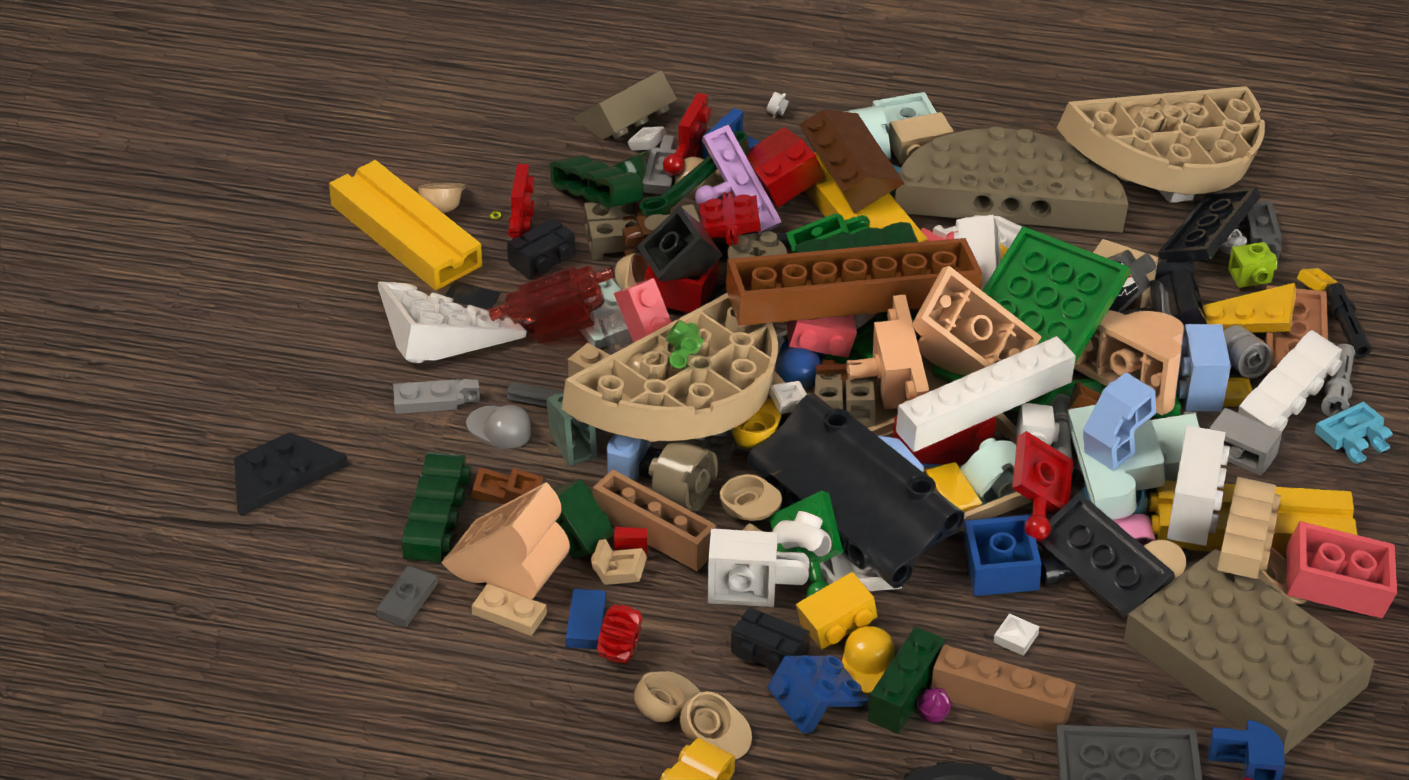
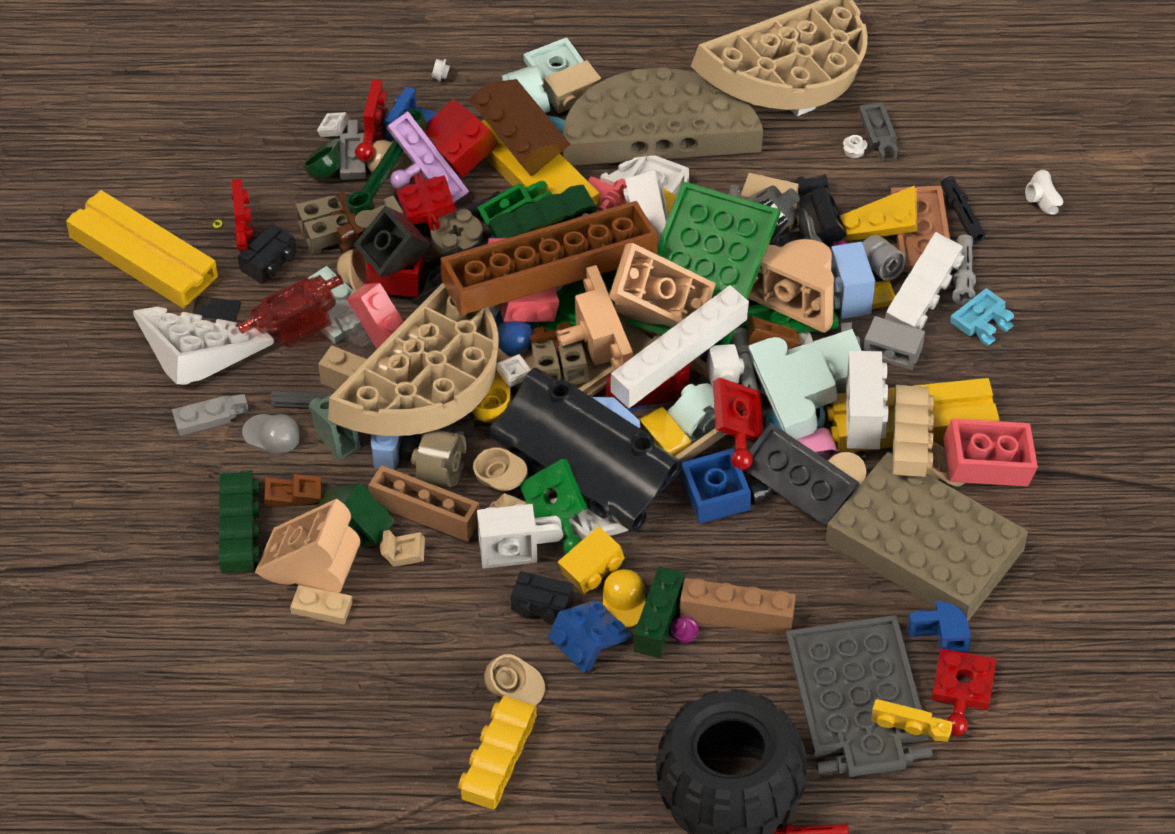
camera: 10 degrees left, 10 degrees up
black wing [234,432,348,516] -> none
dark grey plate [376,565,438,628] -> none
tan cap [418,183,466,213] -> none
dark green brick [550,155,644,208] -> none
blue tile [566,589,606,649] -> none
dark tan slope [574,70,677,140] -> none
red gear [597,604,643,664] -> none
red tile [614,527,648,556] -> none
tan cap [634,671,701,723] -> none
bright green plate [665,319,704,369] -> none
white piece [772,511,832,556] -> none
white tile [993,614,1039,656] -> none
light blue brick [1083,372,1156,471] -> none
black plate [1157,187,1261,262] -> none
lime brick [1228,242,1277,288] -> none
yellow tile [1297,268,1338,291] -> none

